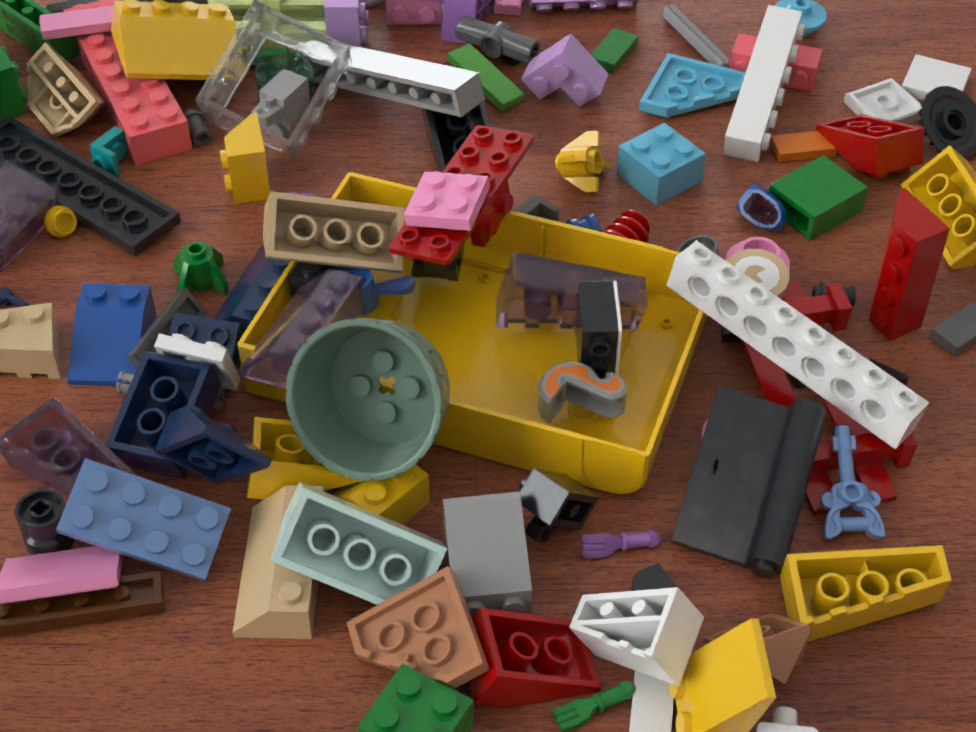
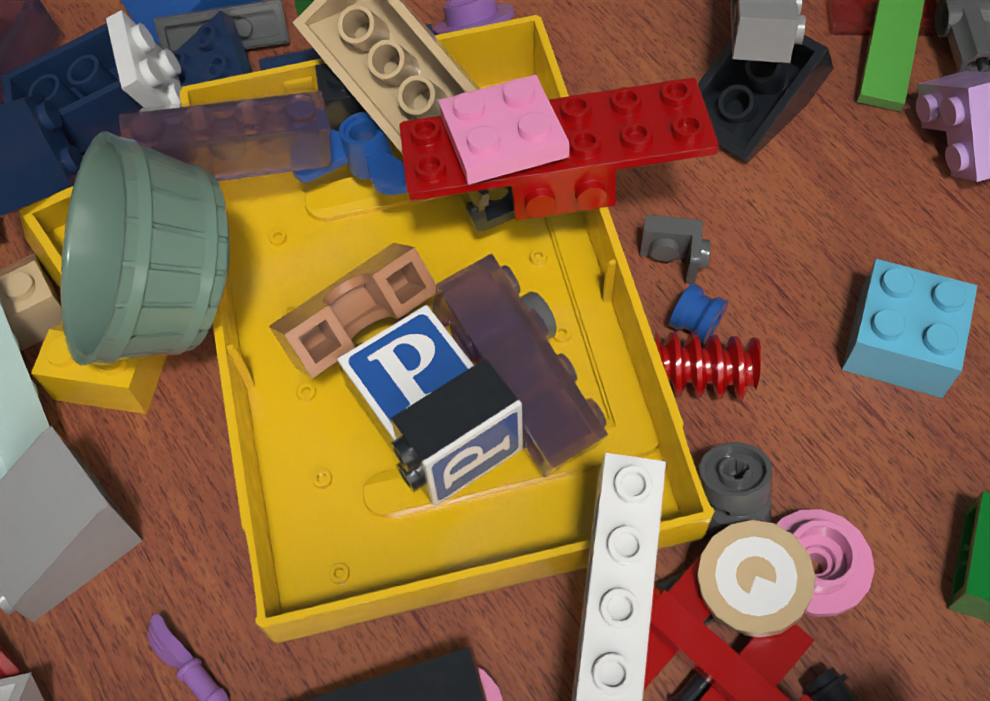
camera: 60 degrees right, 15 degrees up
brick [519,468,600,542] -> none
light grey animal [537,361,627,423] -> none
yellow brick [555,131,610,193] -> none
rock [736,183,786,232] -> none
none -> nougat arch [269,243,440,378]
none -> piece [337,305,474,453]

